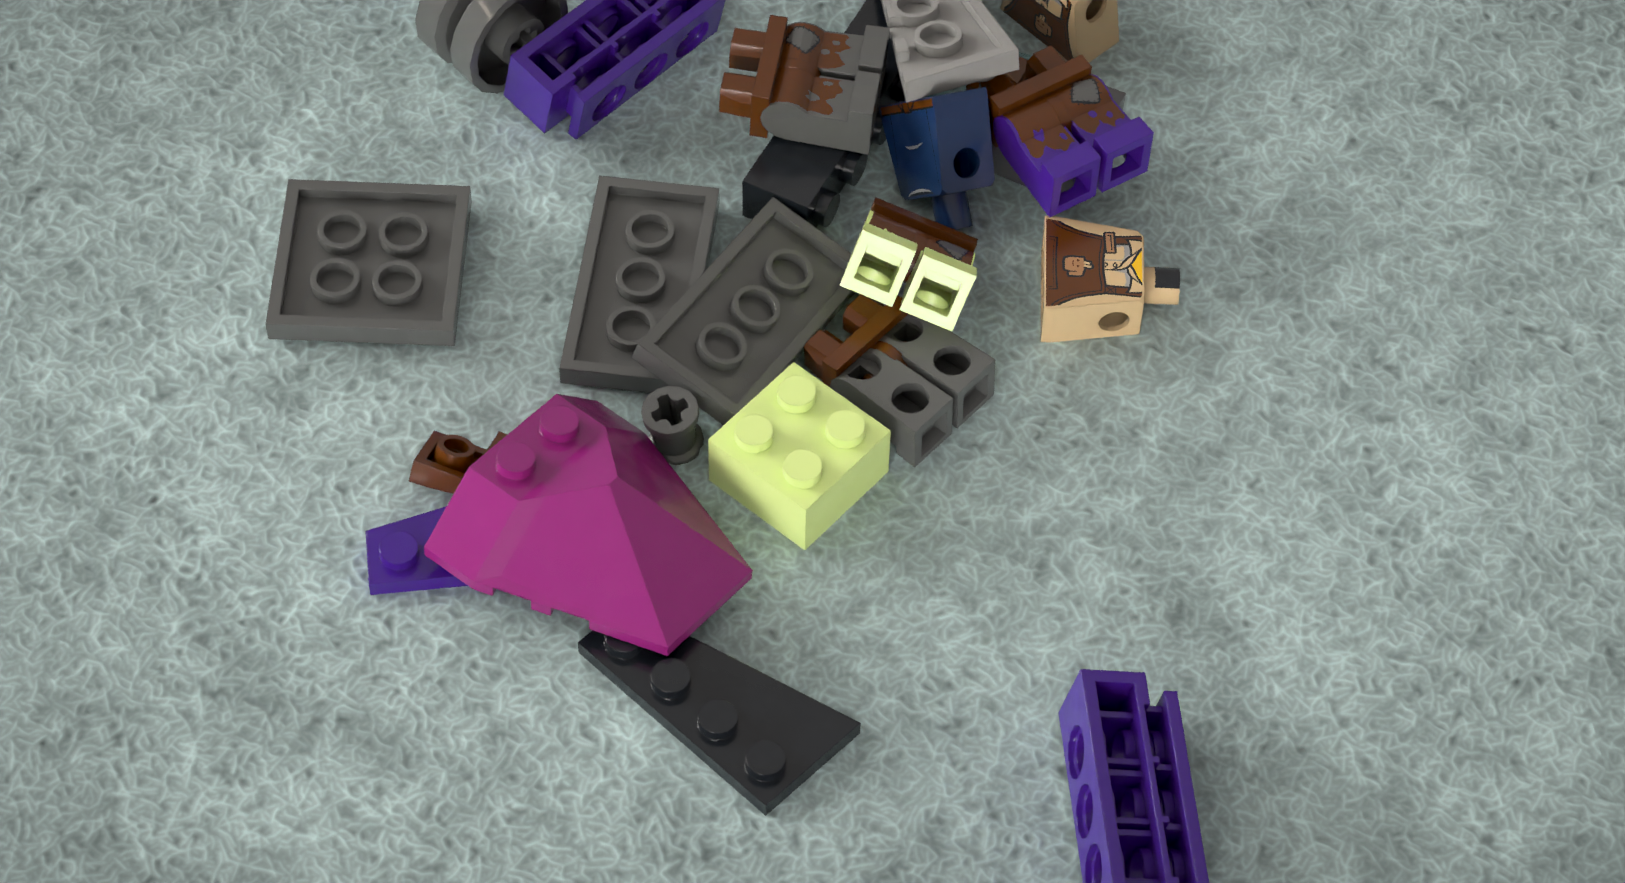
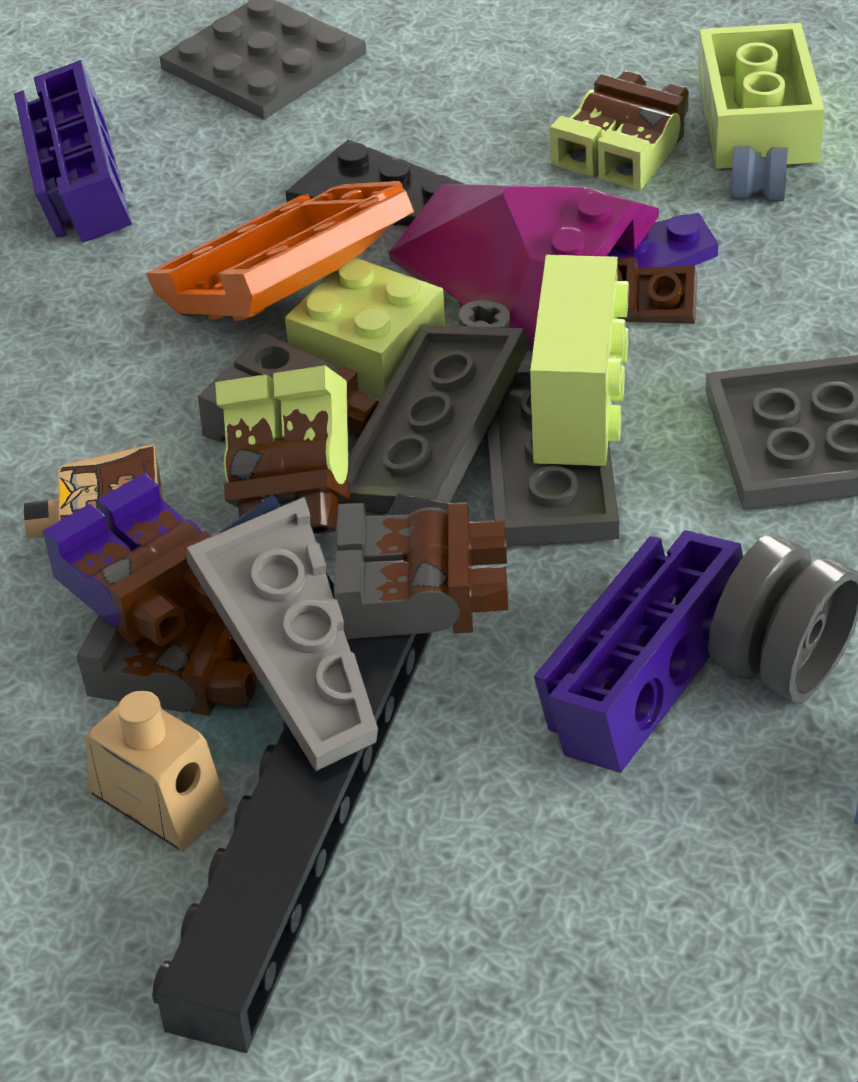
camera: 175 degrees right, 10 degrees down
none -> orange wedge [146,181,414,321]
none -> yellowish green brick [530,255,629,466]
none -> hips [550,71,689,191]
none -> yellowish green brick [698,23,825,169]
none -> sand blue wheel [731,145,788,201]

